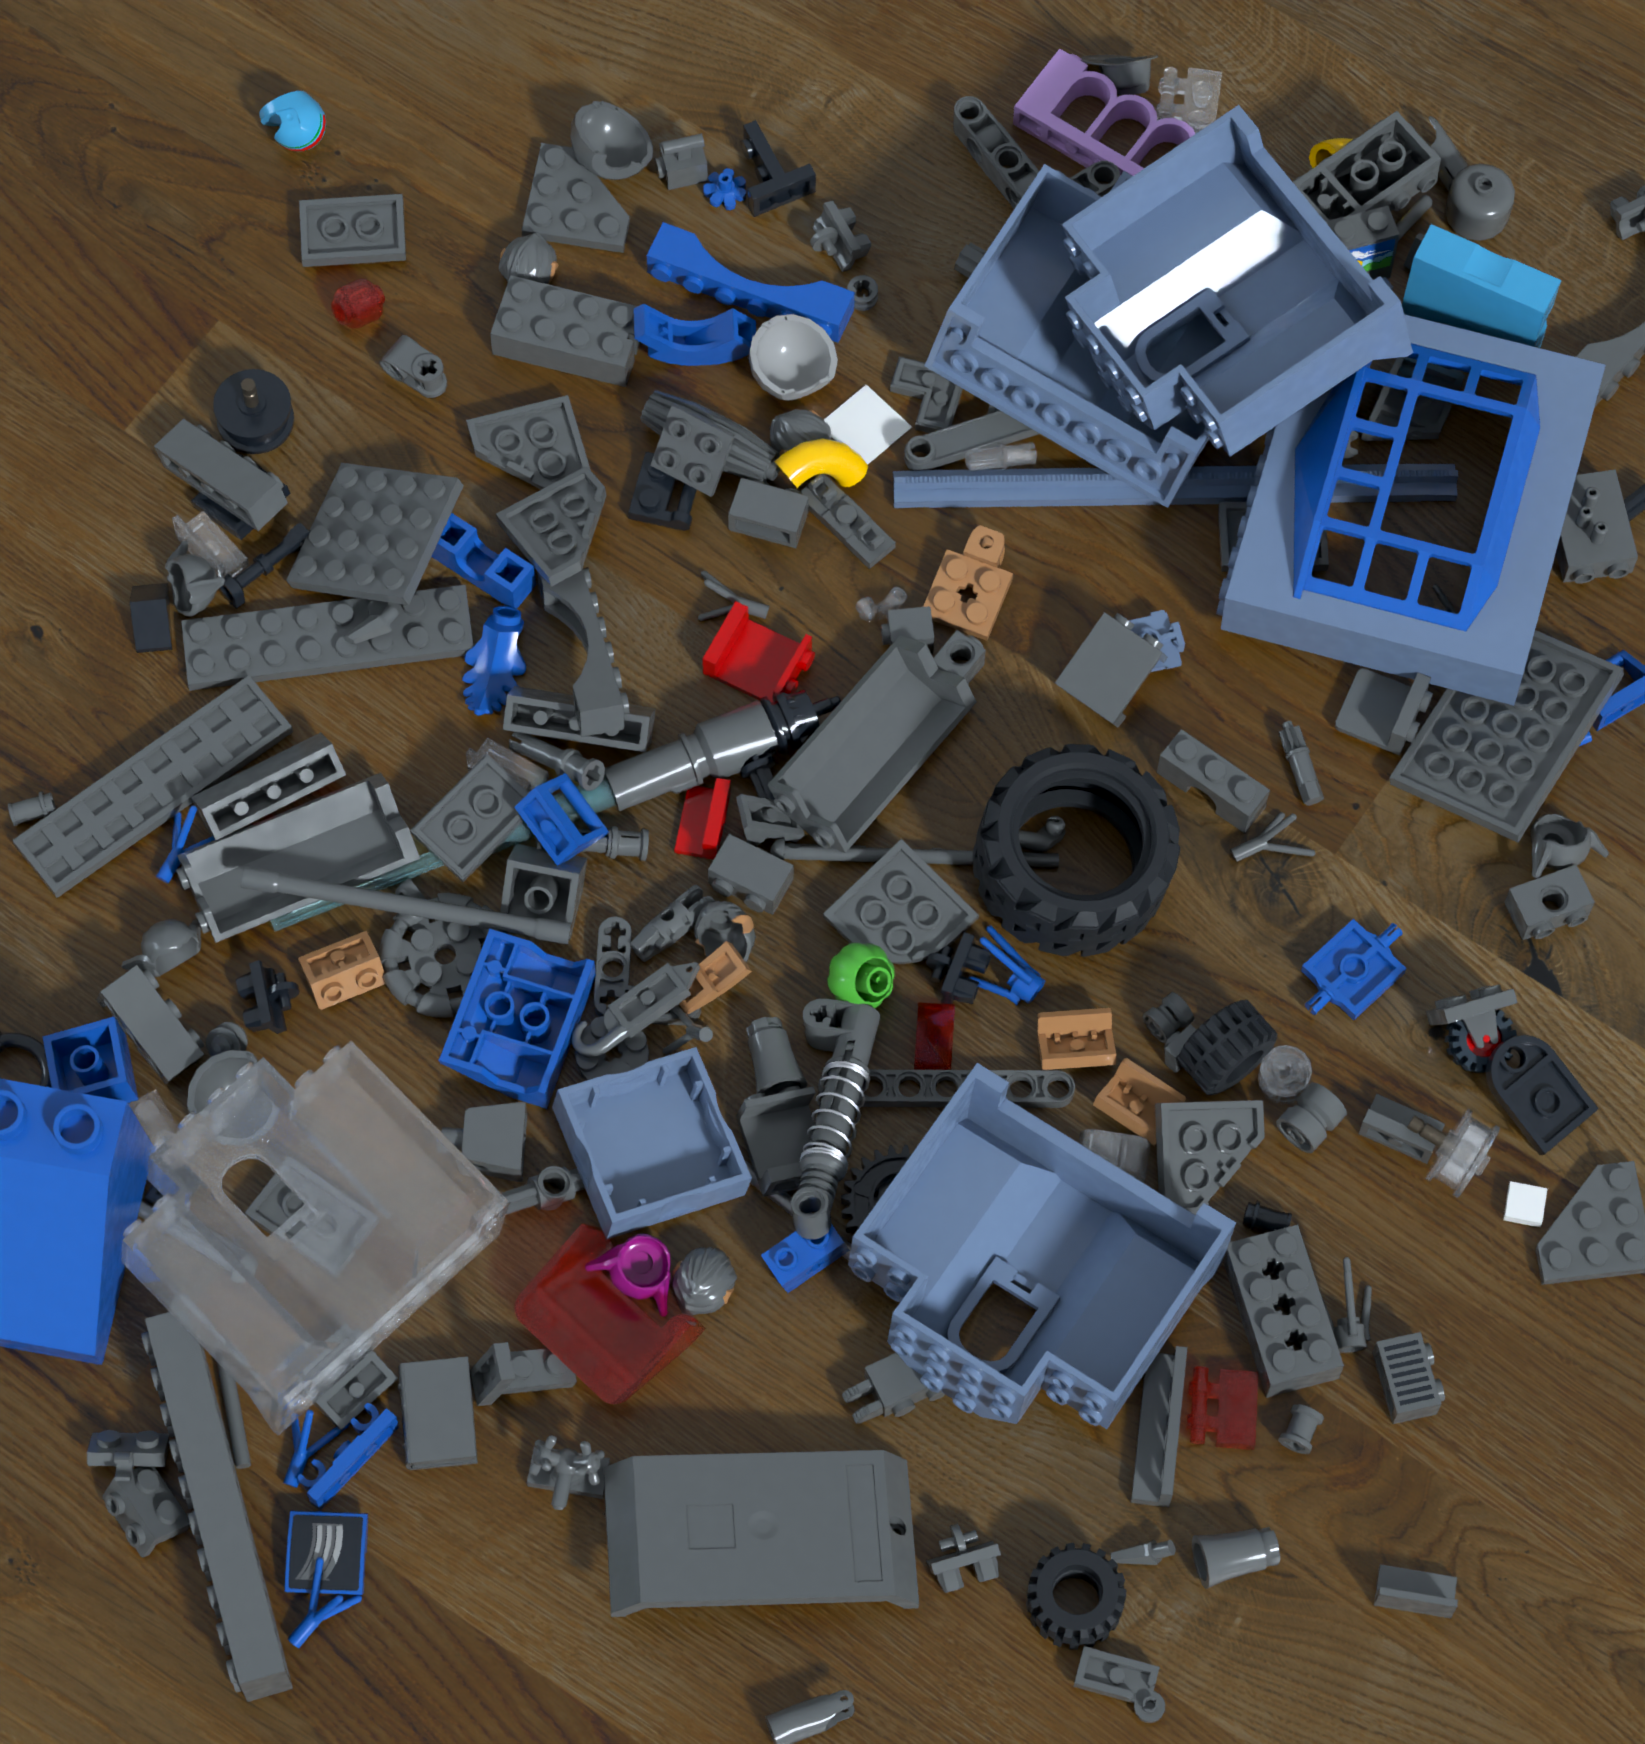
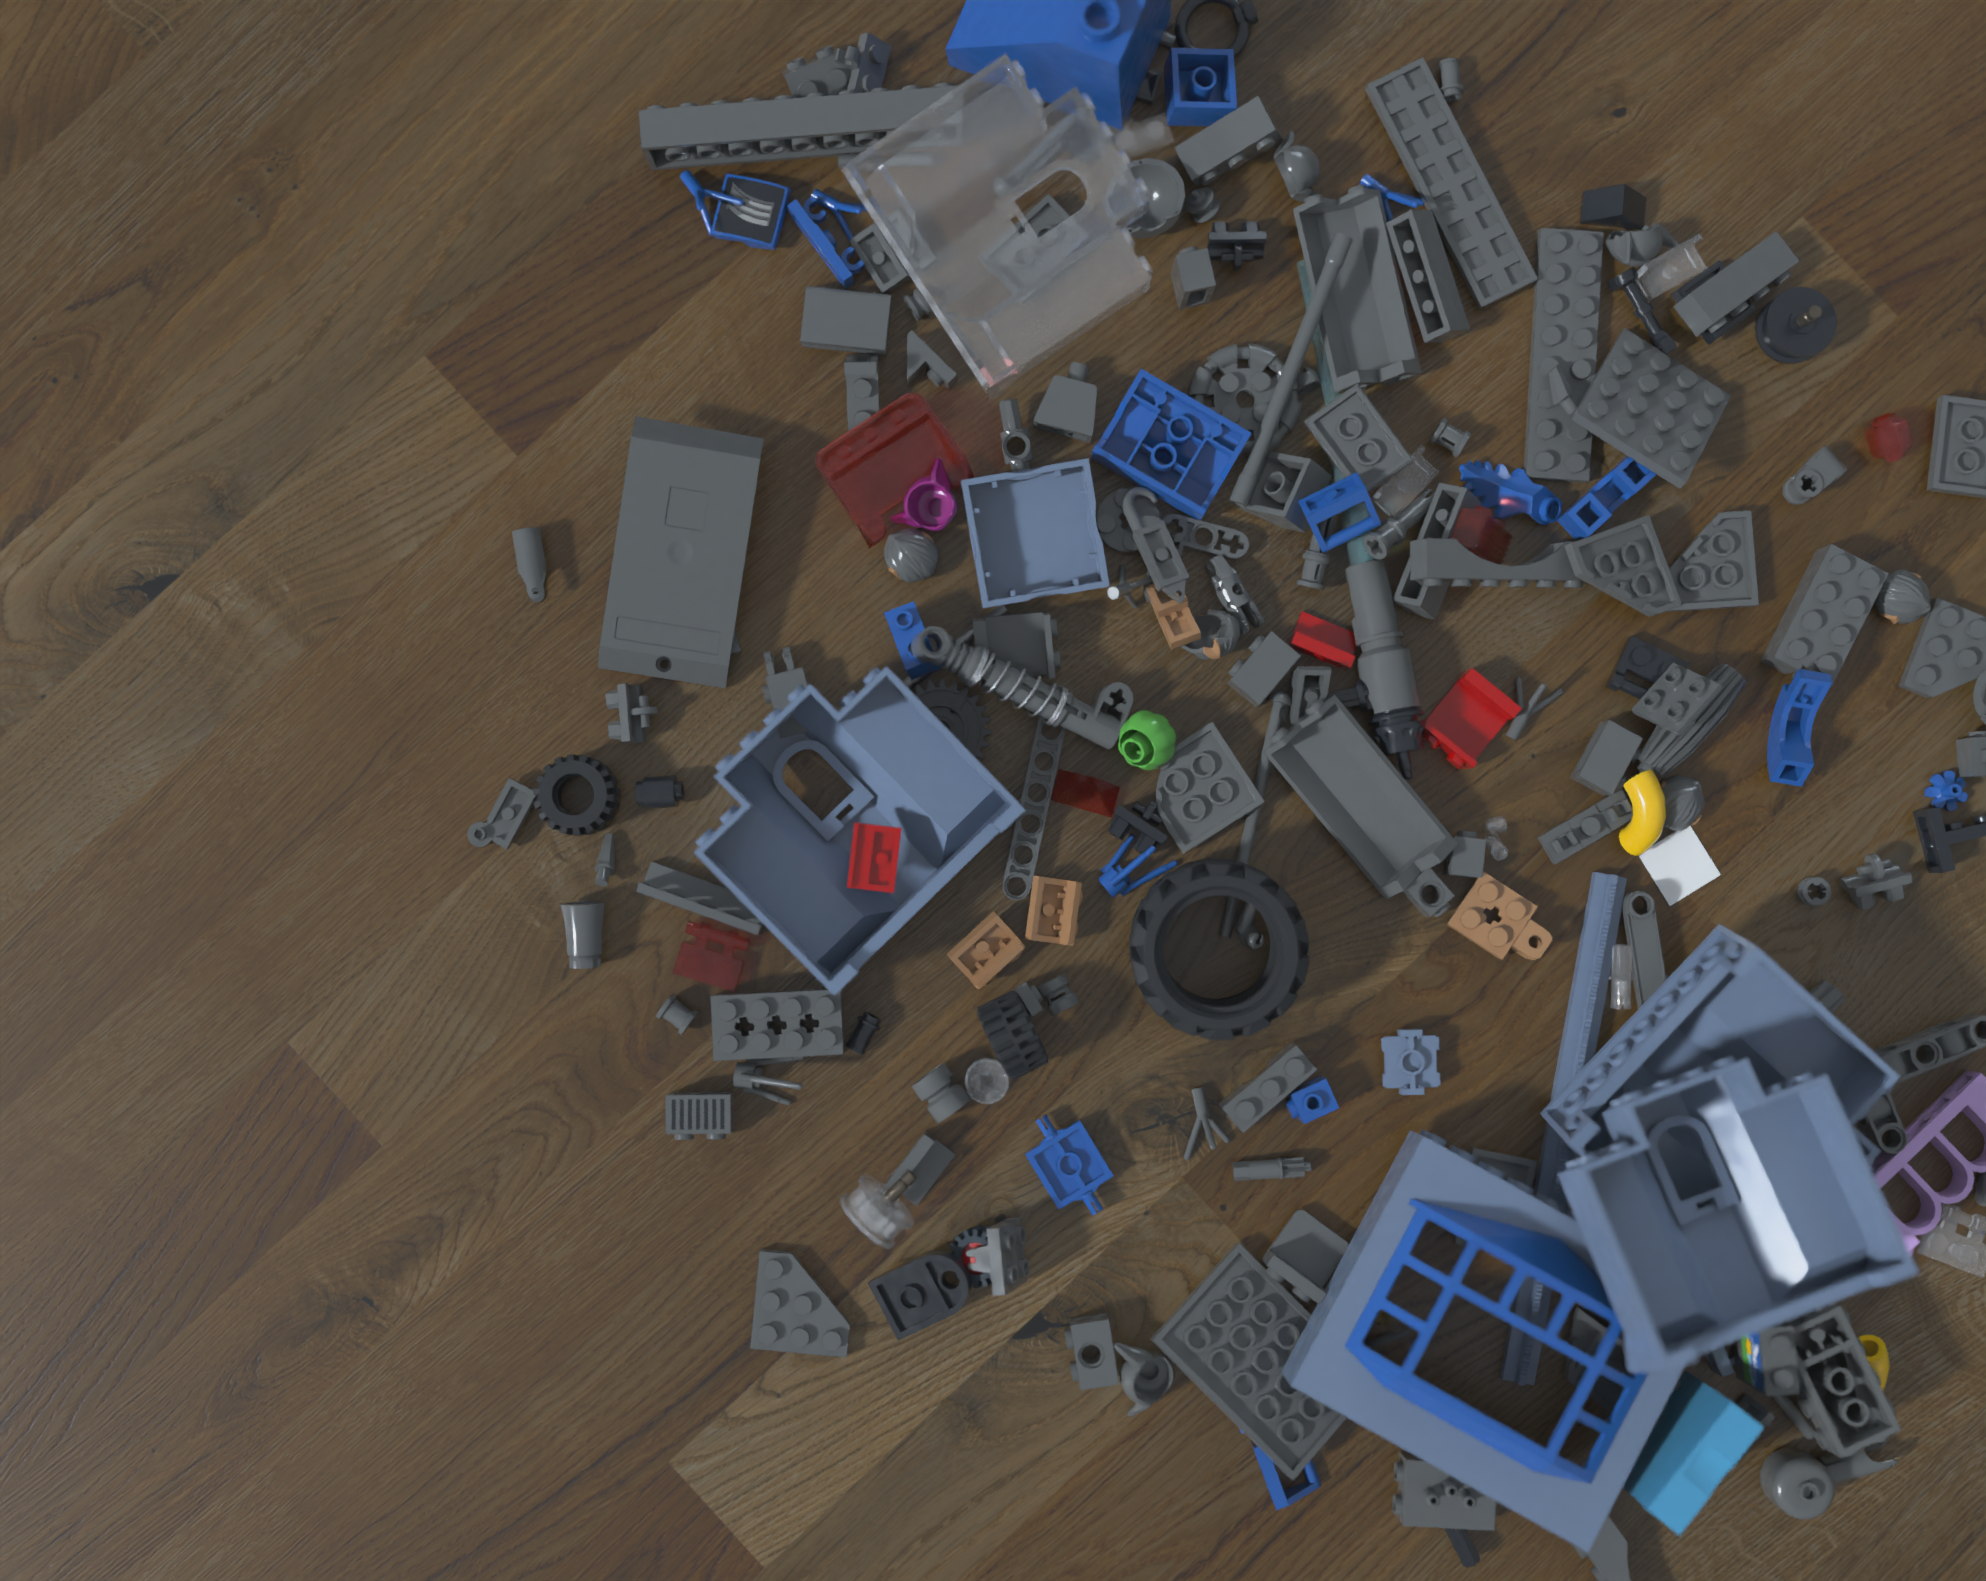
camera: 100 degrees right, 20 degrees up
medium nougat bracket [298,931,385,1010] -> none
dark grey piece [527,1435,610,1510] -> none
blue arch [647,222,855,343] -> none
dark grey plant [746,1017,808,1096] -> none
light grey cylinder [749,314,838,400] -> none
dark grey tile [890,356,963,433] -> none
dark grey panel [1055,612,1168,728] -> none
clear beam [1079,1129,1151,1182] -> none
dark grey plate [1155,1100,1265,1215] -> none
dark grey panel [1374,1564,1458,1619] -> none
white tile [1503,1181,1547,1227] -> none
none -> black brick [635,775,684,809]
none -> red plate [847,822,902,893]
none -> dark grey bush [903,289,932,322]
none -> dark grey slope [907,330,958,390]
none -> dark grey piece [1170,247,1216,310]
none -> blue brick [1285,1076,1339,1124]
none -> dark grey bush [1429,417,1472,458]
none -> clear red brick [1451,506,1513,565]

